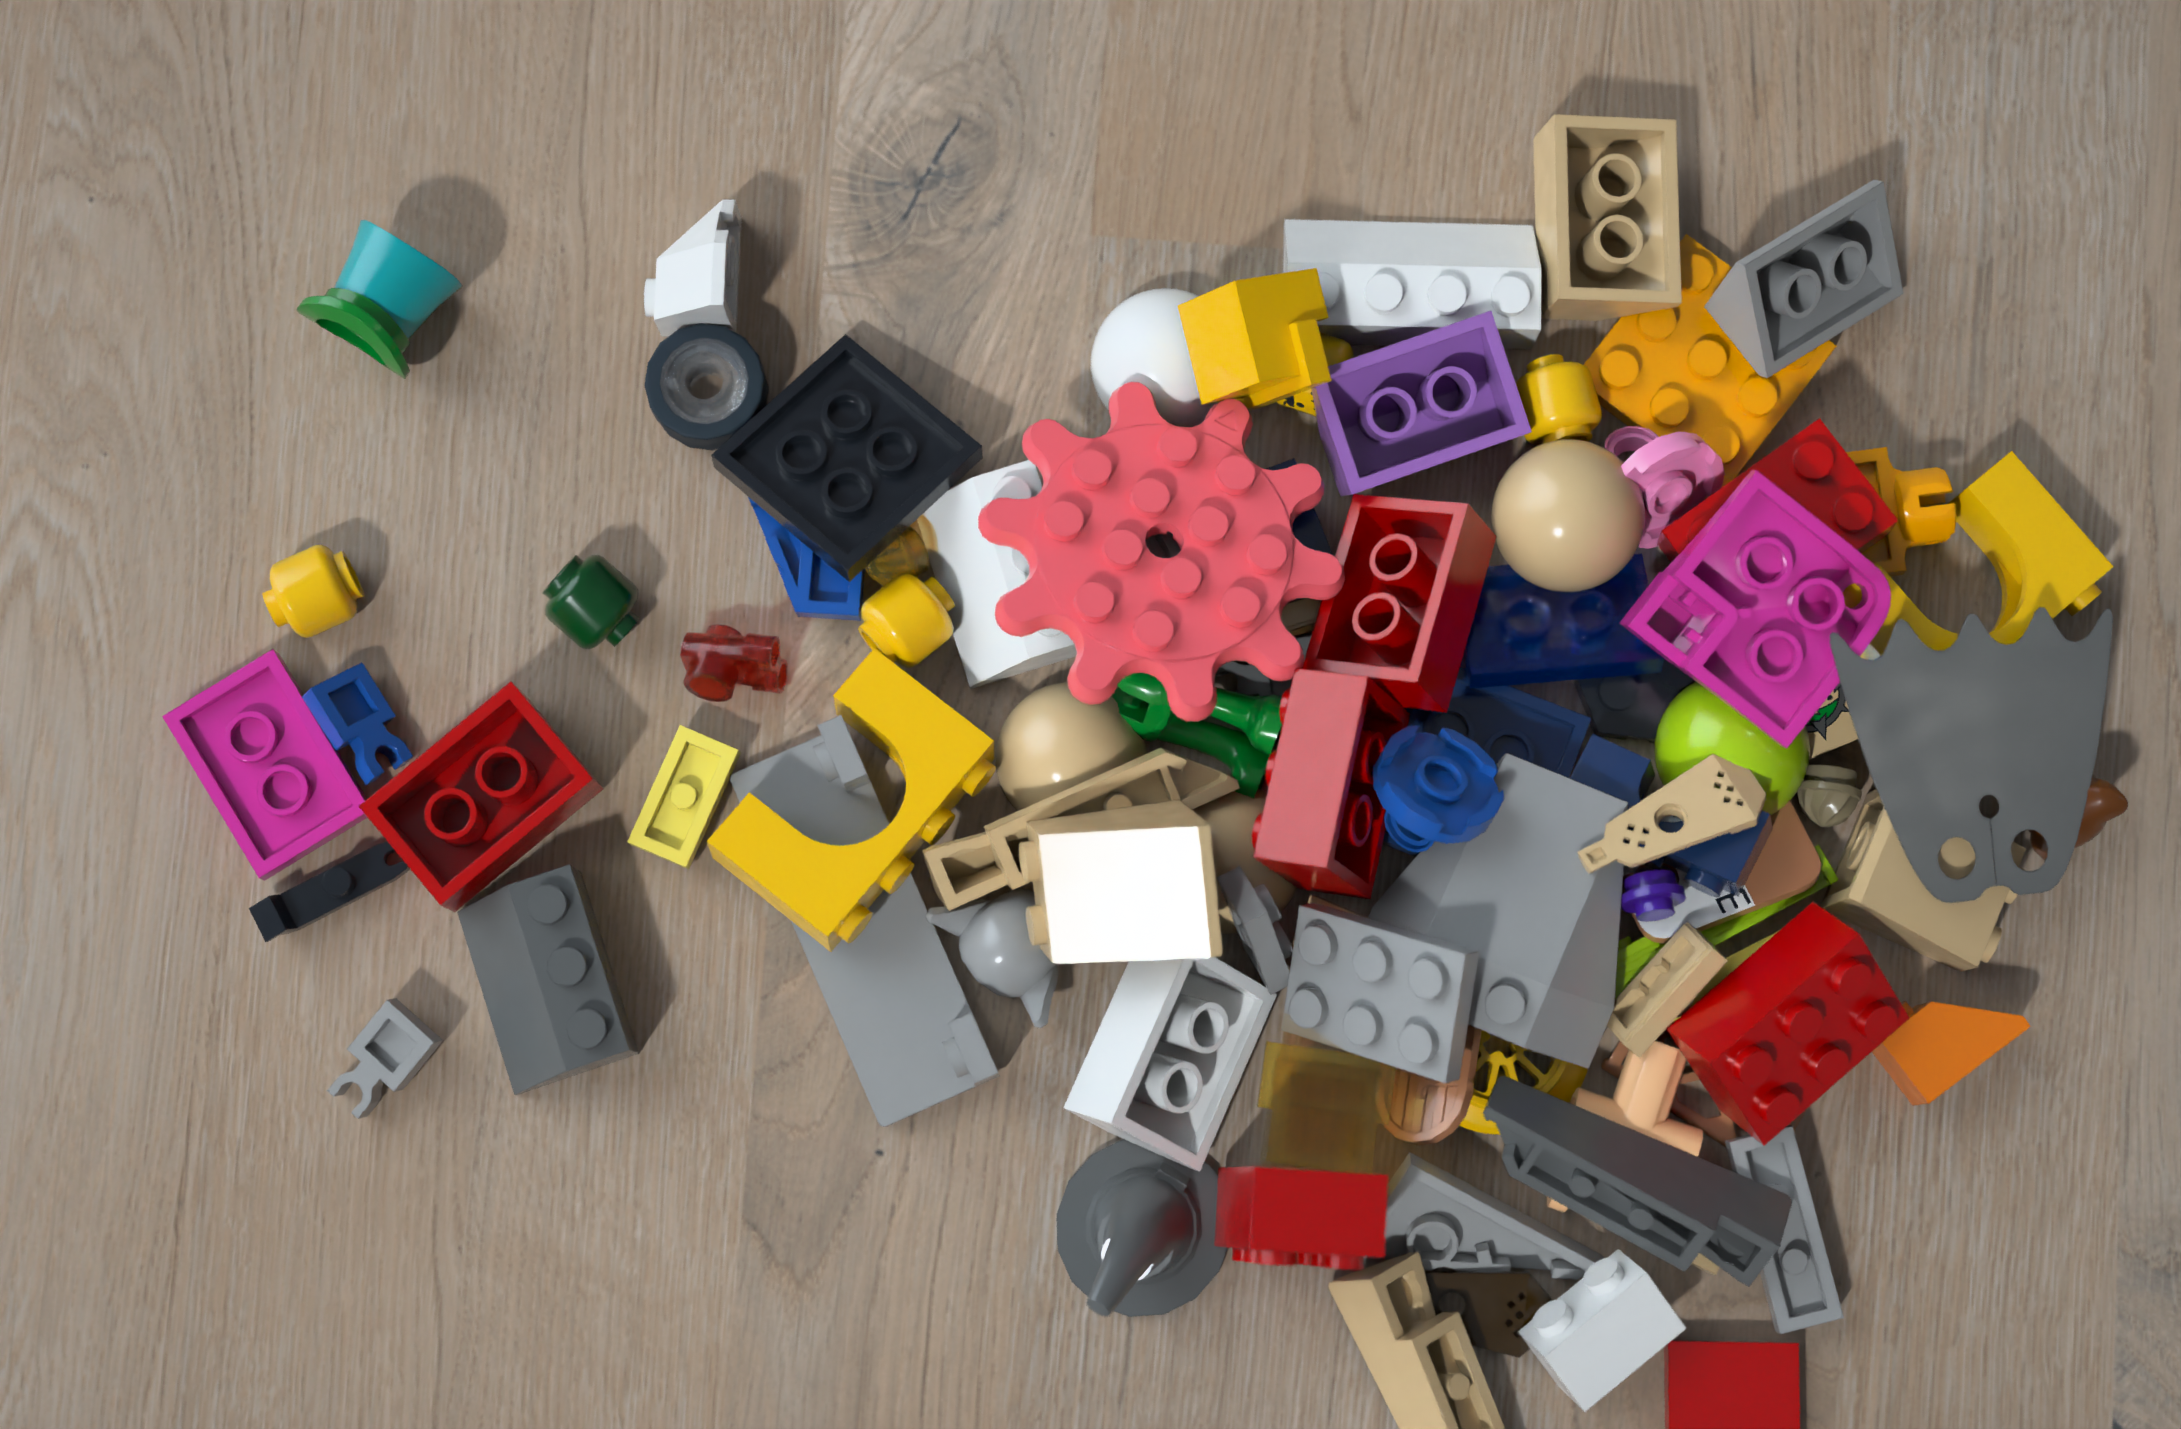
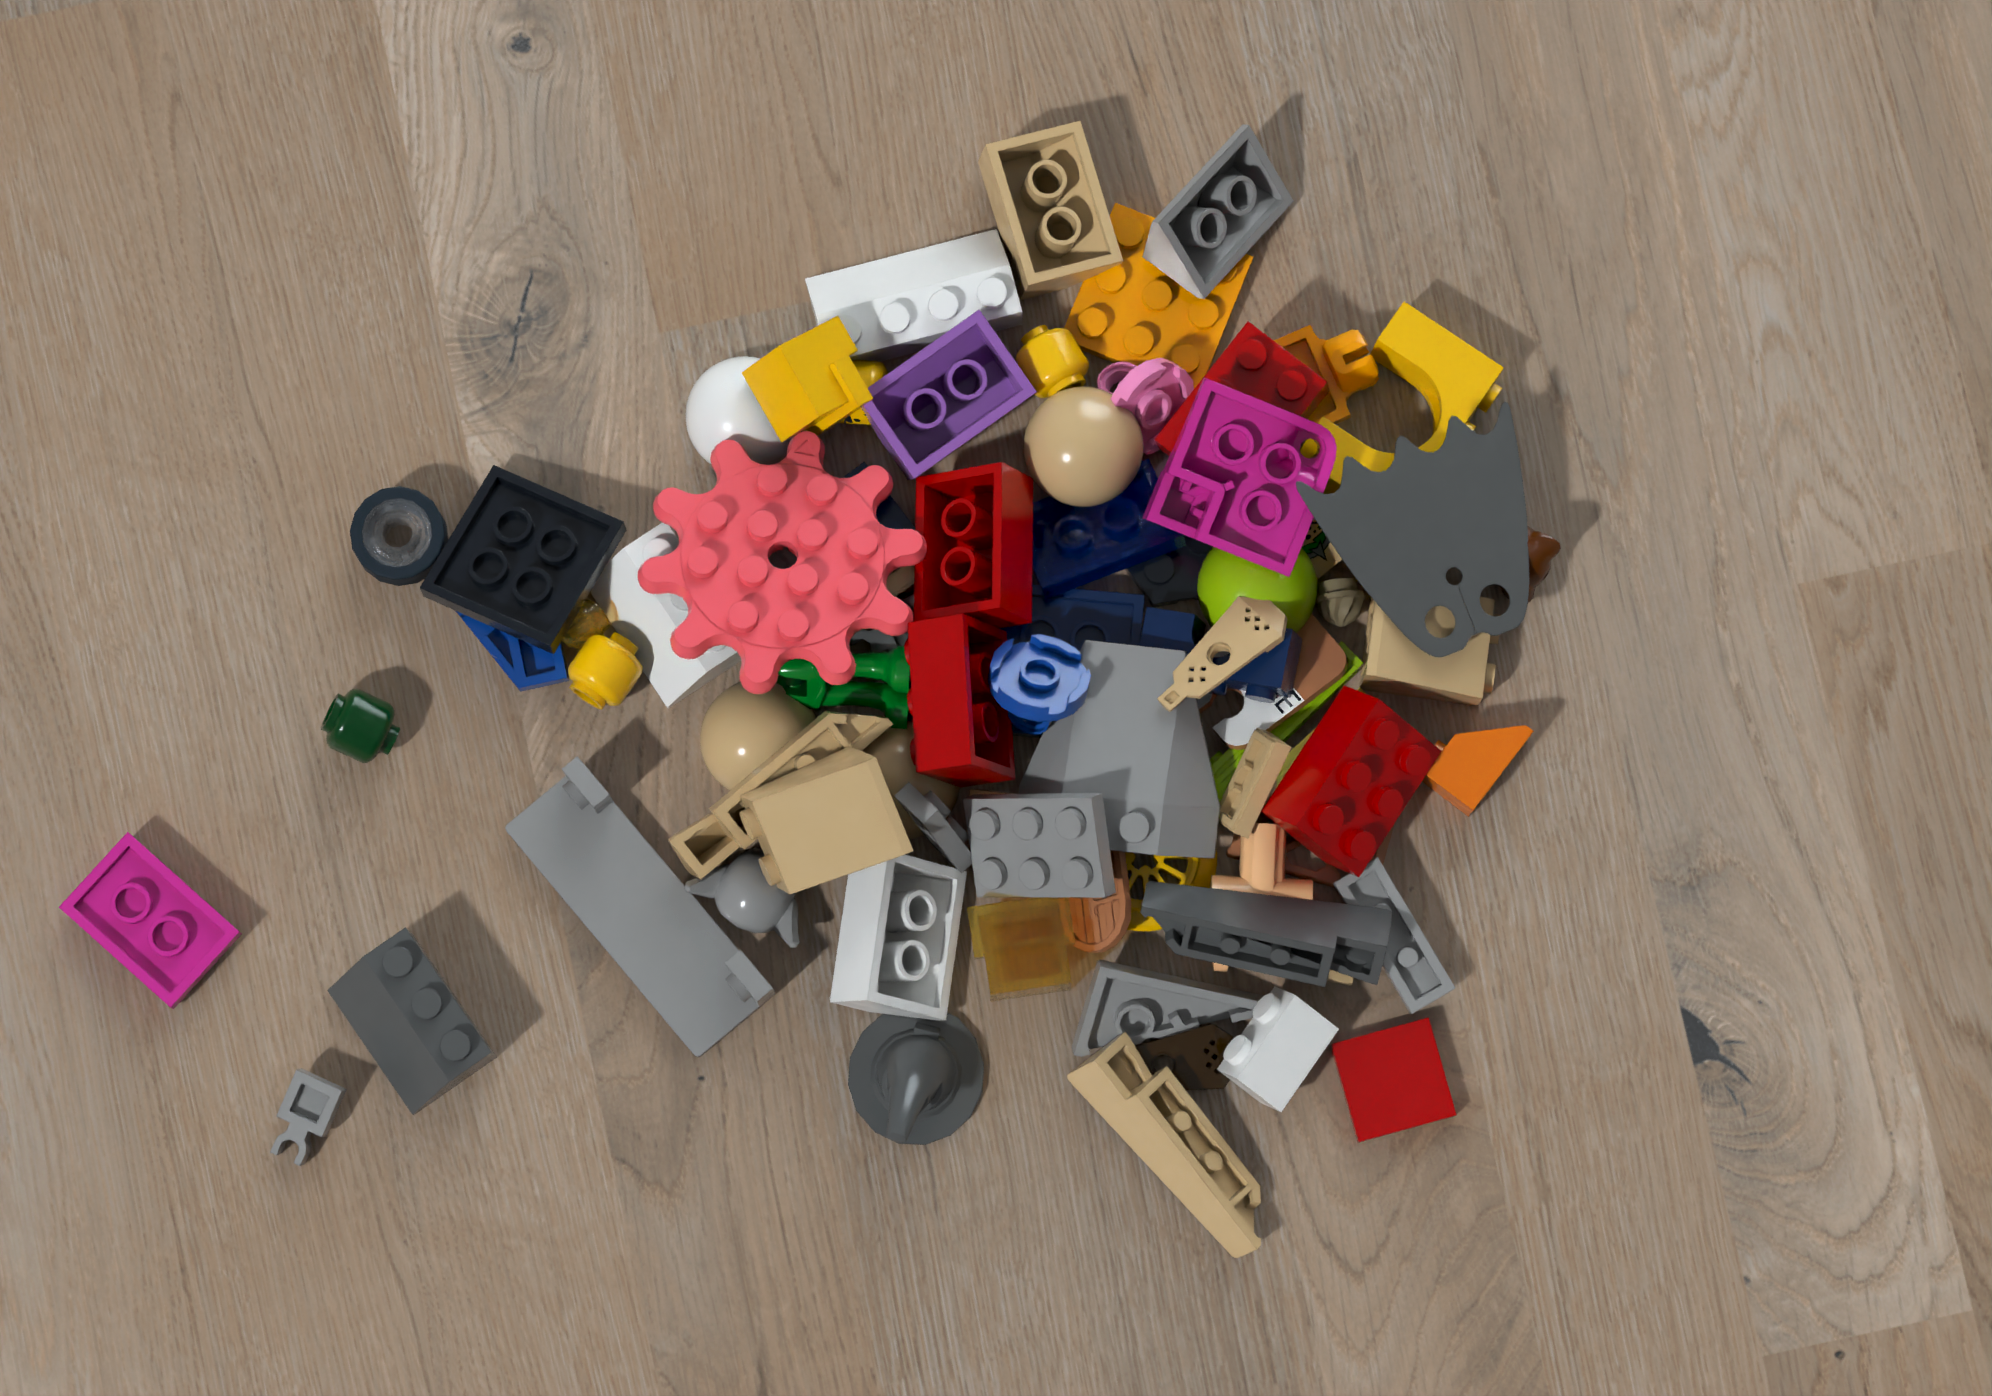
camera: 15 degrees left, 0 degrees up
black piece [249,842,410,942] -> none
yellow head [262,545,364,638] -> none
hat [296,220,462,379] -> none
blue plate [302,662,413,785] -> none
red brick [359,681,604,912] -> none
light yellow plate [627,725,741,870] -> none
white slope [644,199,742,337] -> none
clear red plate [680,624,788,702] -> none
yellow arch [707,648,996,952] -> none
red brick [1214,1166,1388,1270] -> none
dark purple plate [1621,870,1686,922] -> none

